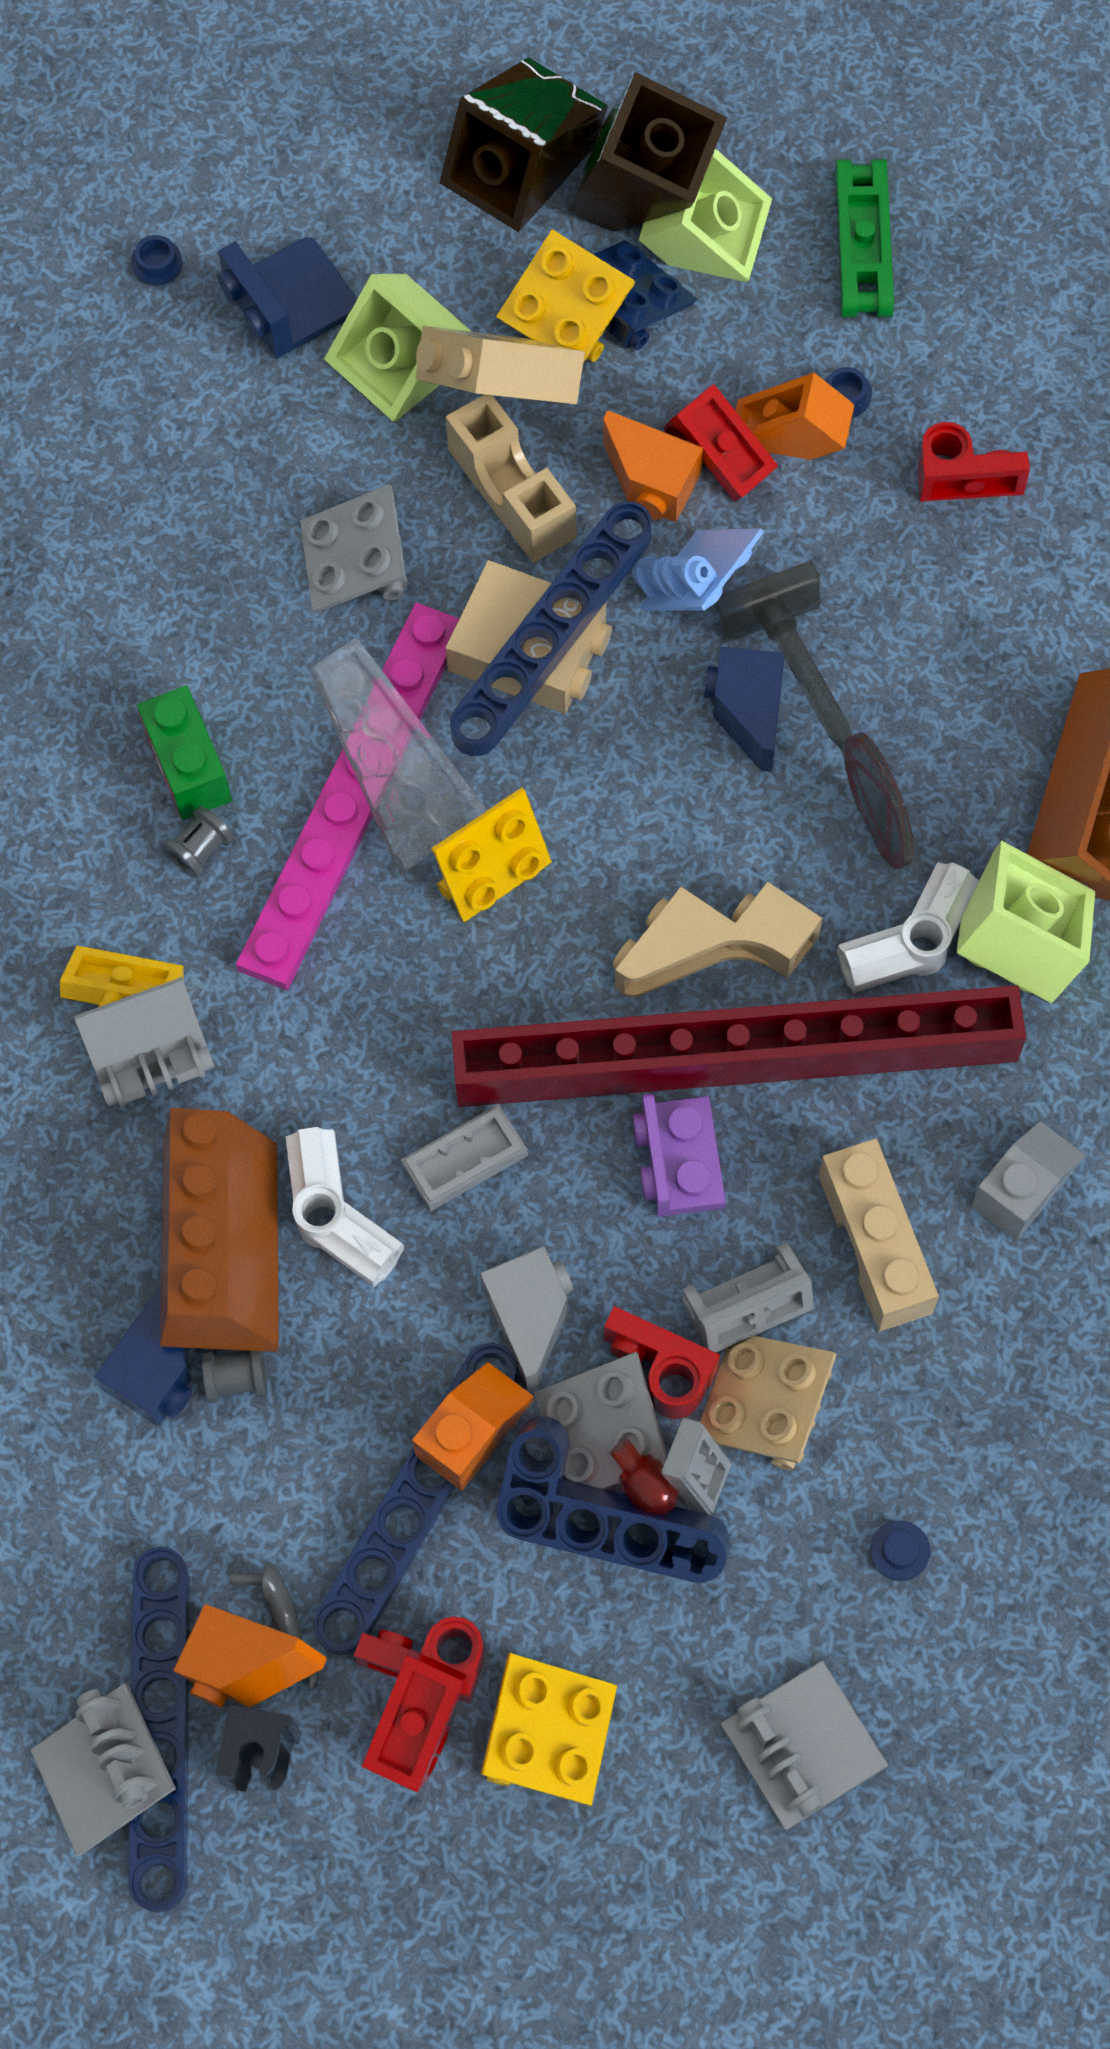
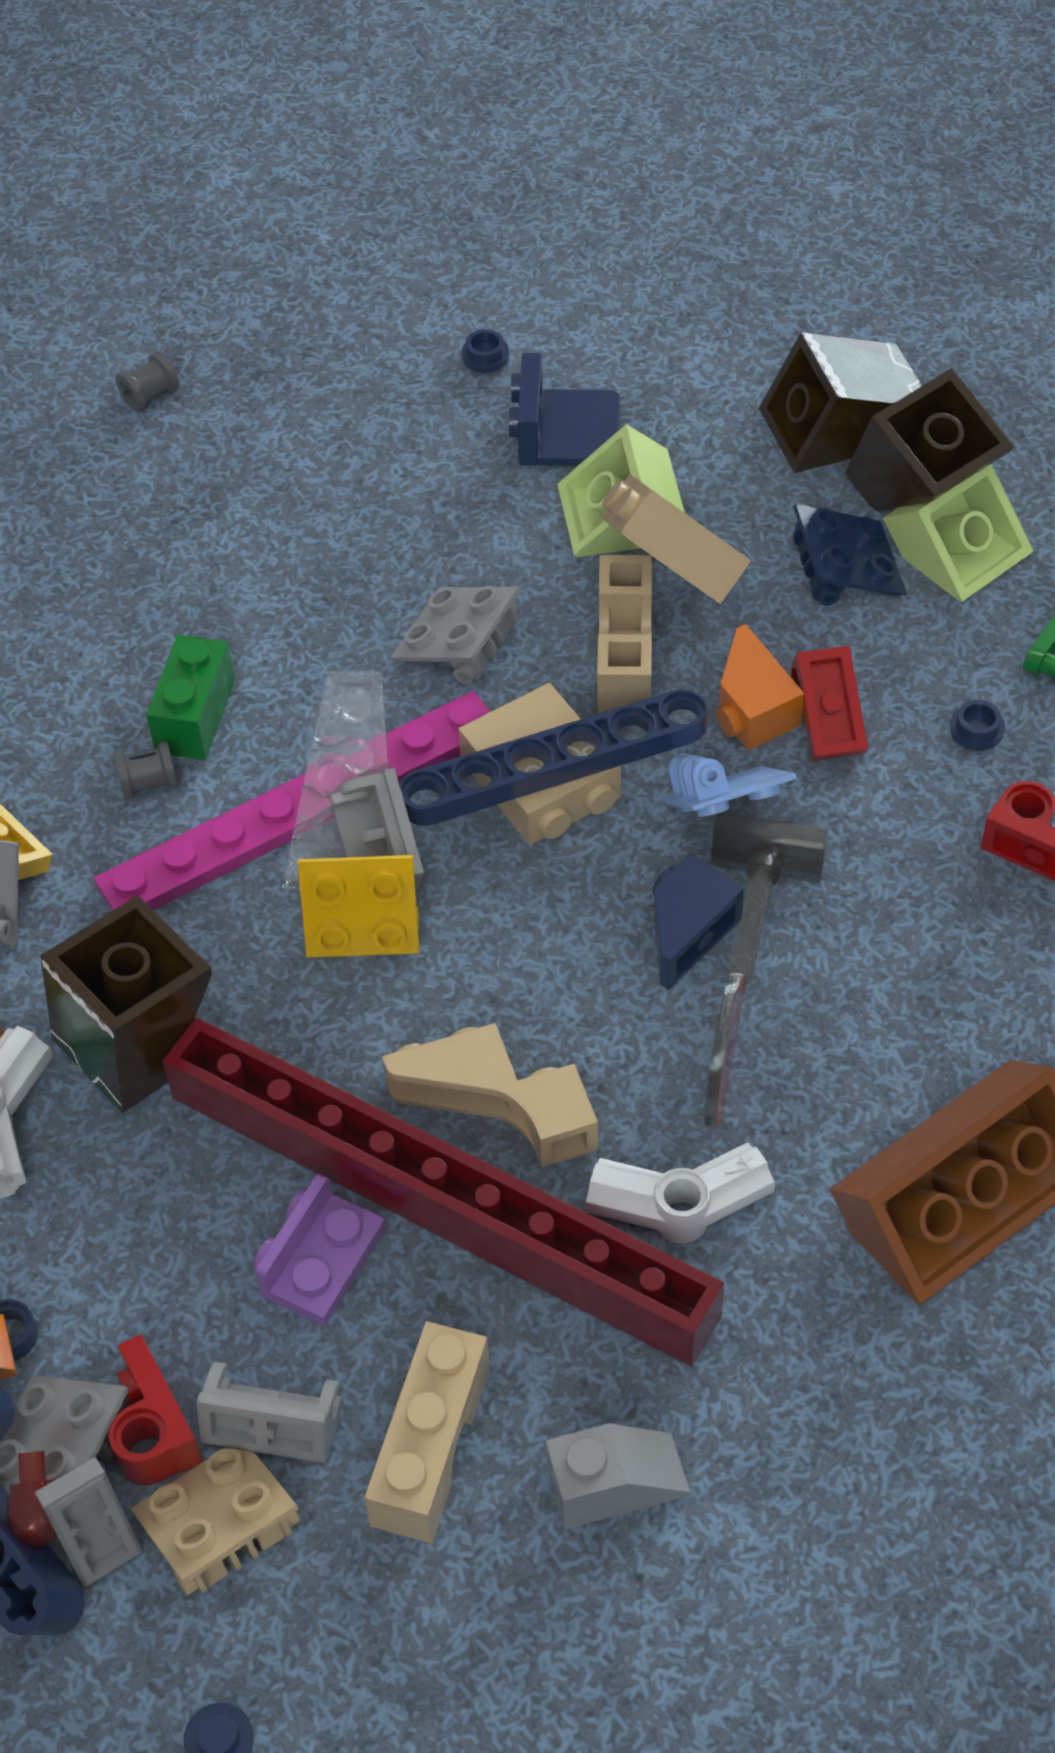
camera: 35 degrees right, 15 degrees down
light grey plate [401,1104,528,1212] -> none
light grey slope [480,1247,574,1391] -> none
yellow hinge [496,229,635,363] -> none
orange slope [735,372,854,460] -> none
yellowish green slope [956,840,1095,1003] -> none
none -> dark brown slope [40,895,212,1113]
none -> light grey hinge [330,768,424,890]

